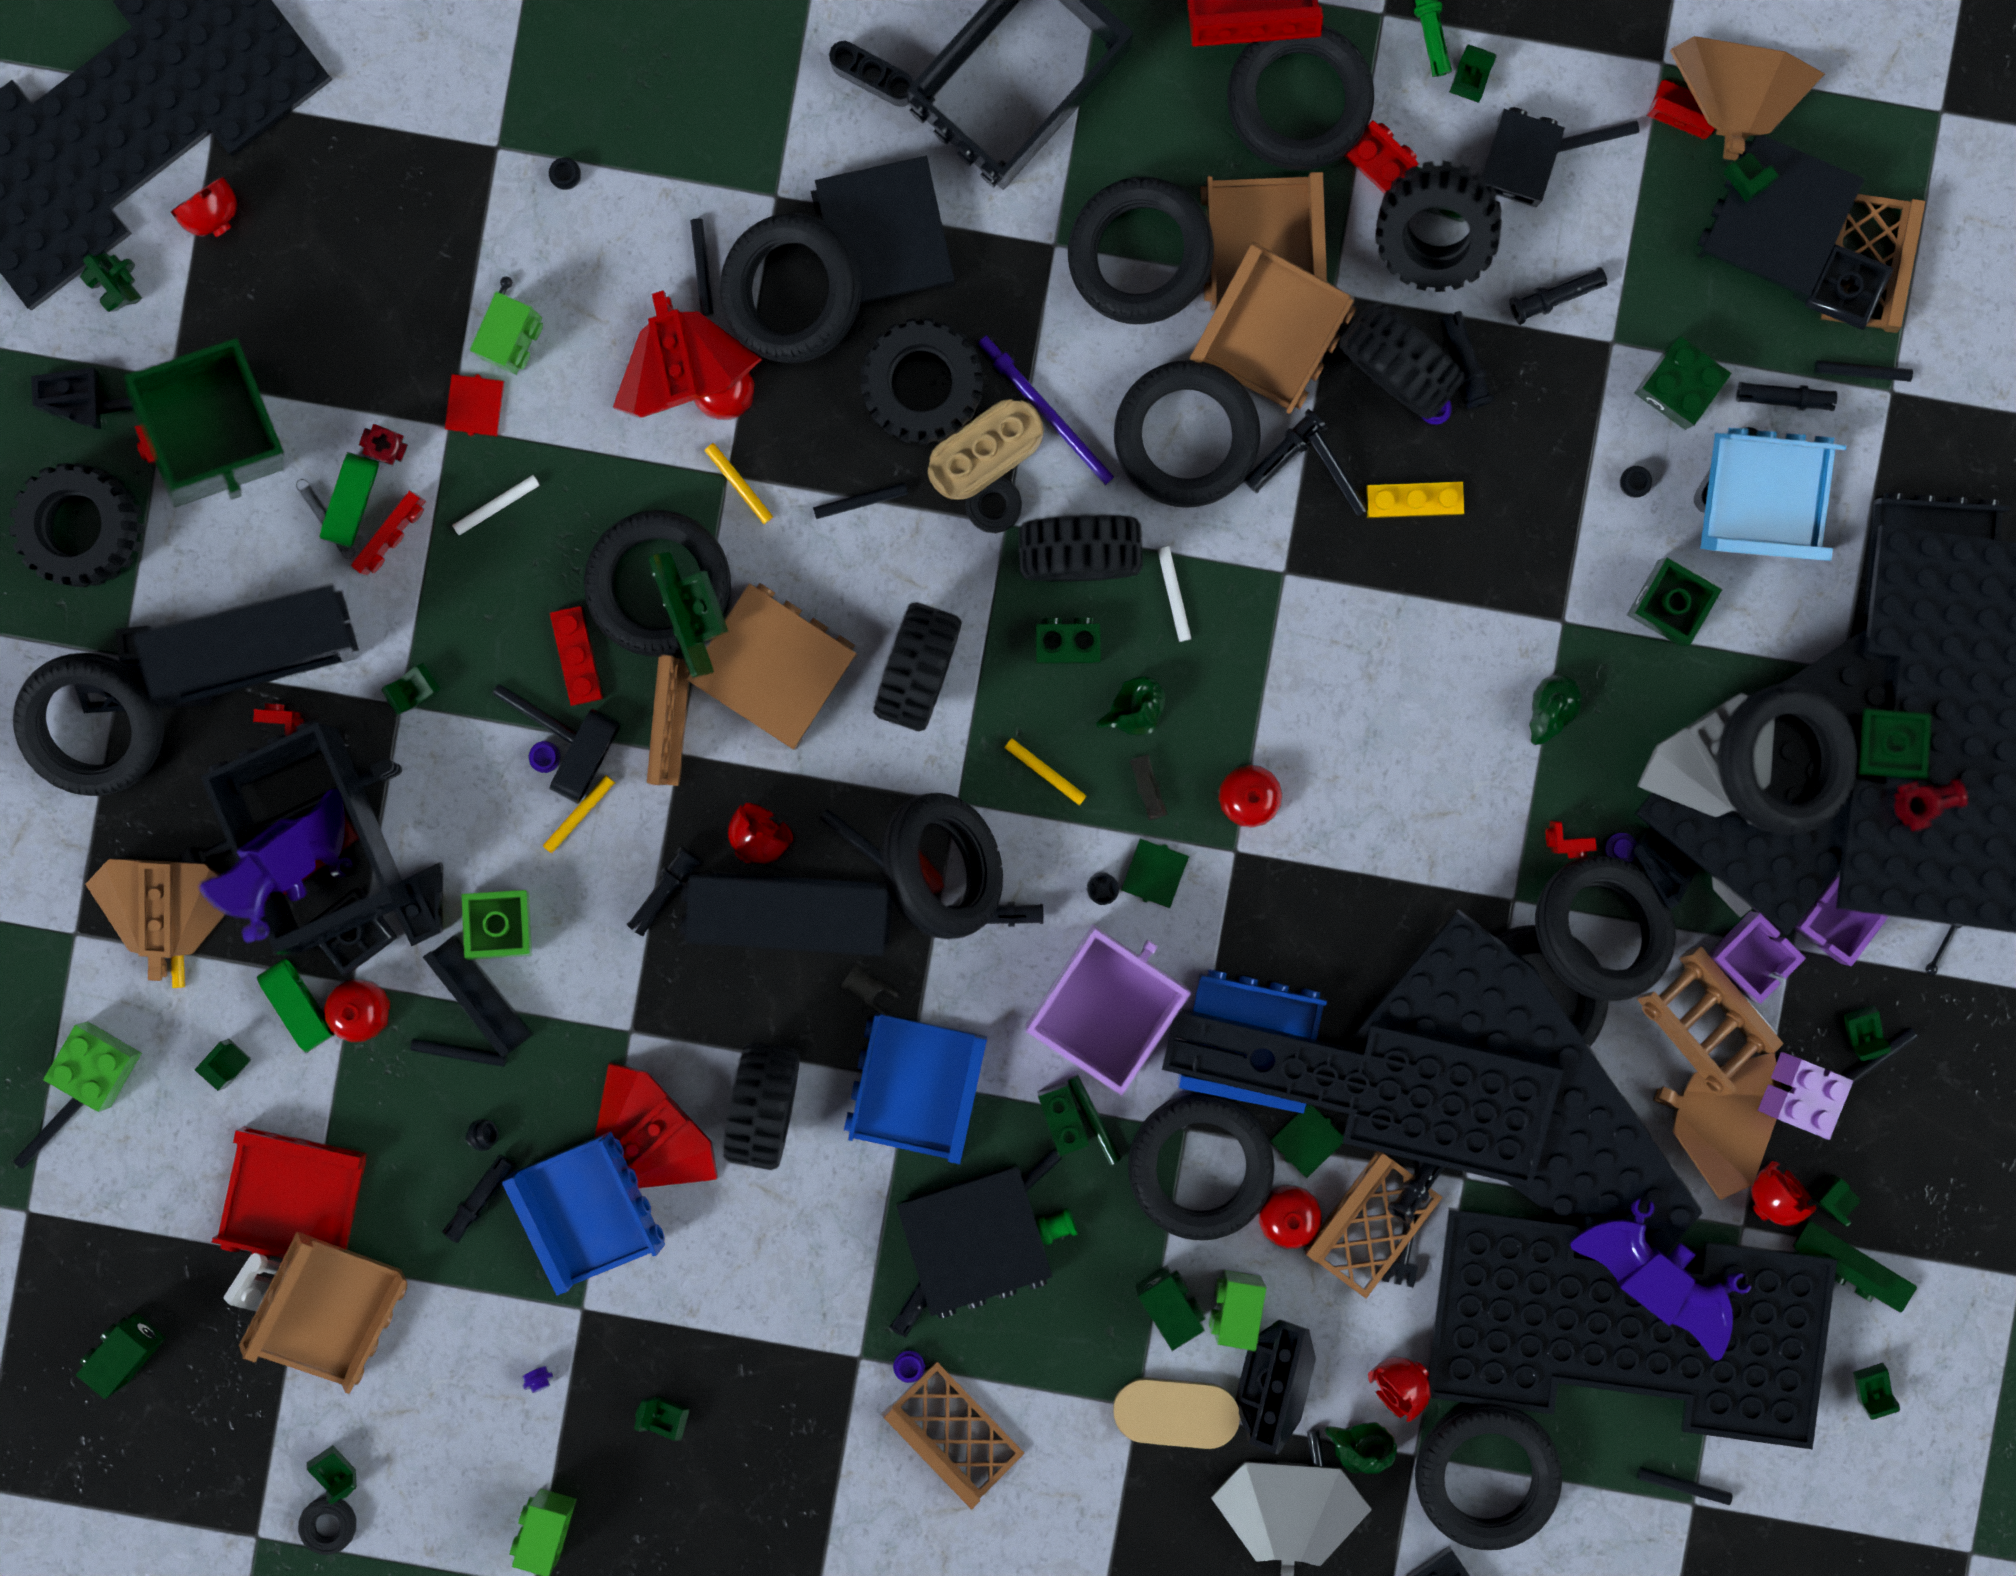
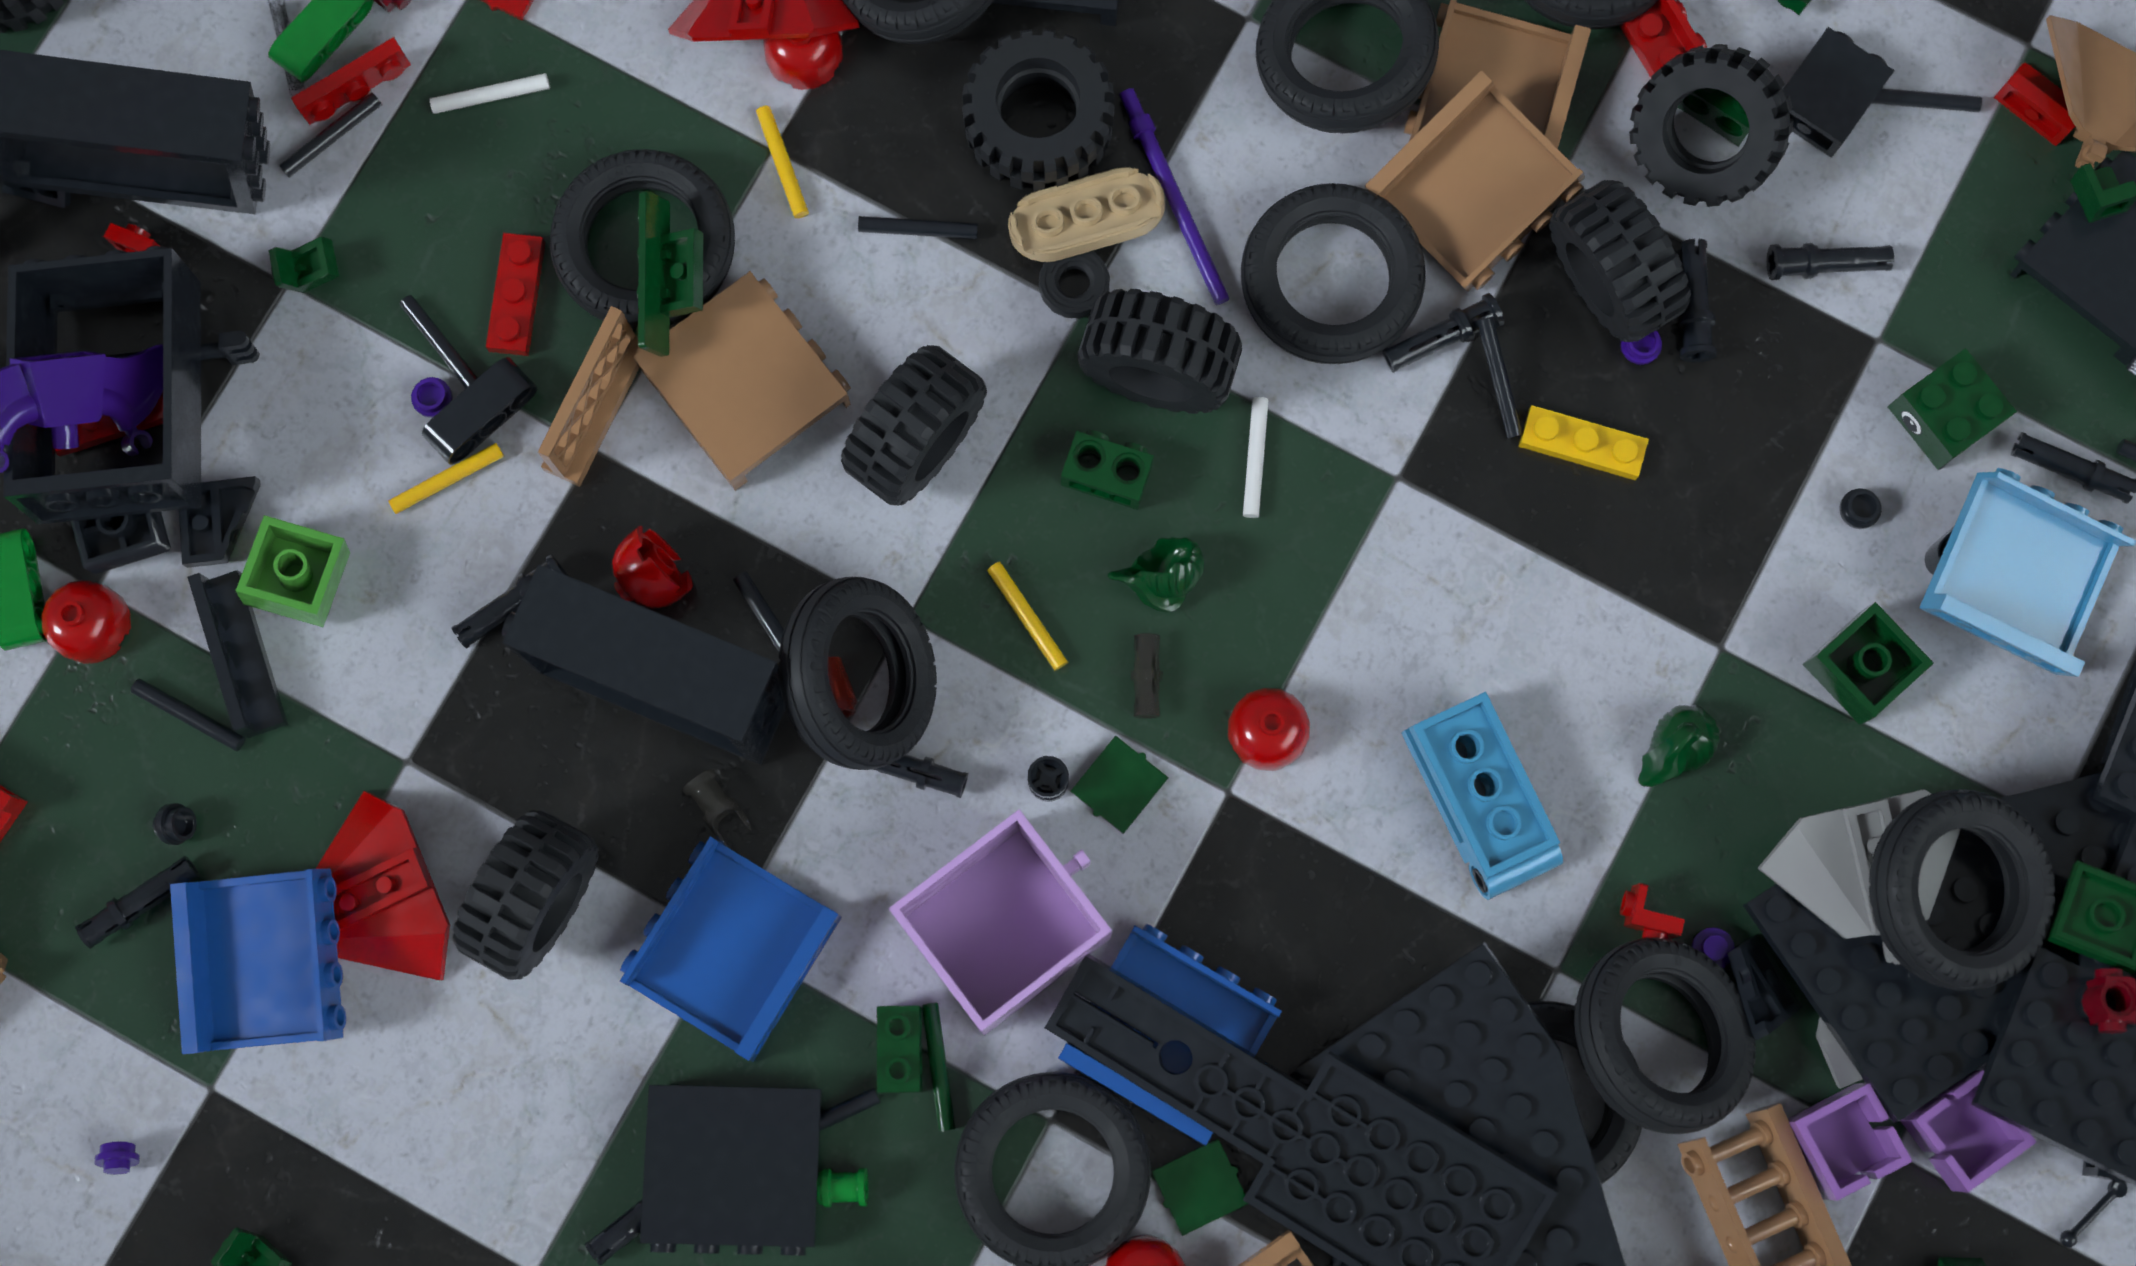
camera: 20 degrees right, 10 degrees down
none -> black bar [279,92,382,178]
none -> dark azure hinge [1401,691,1563,900]

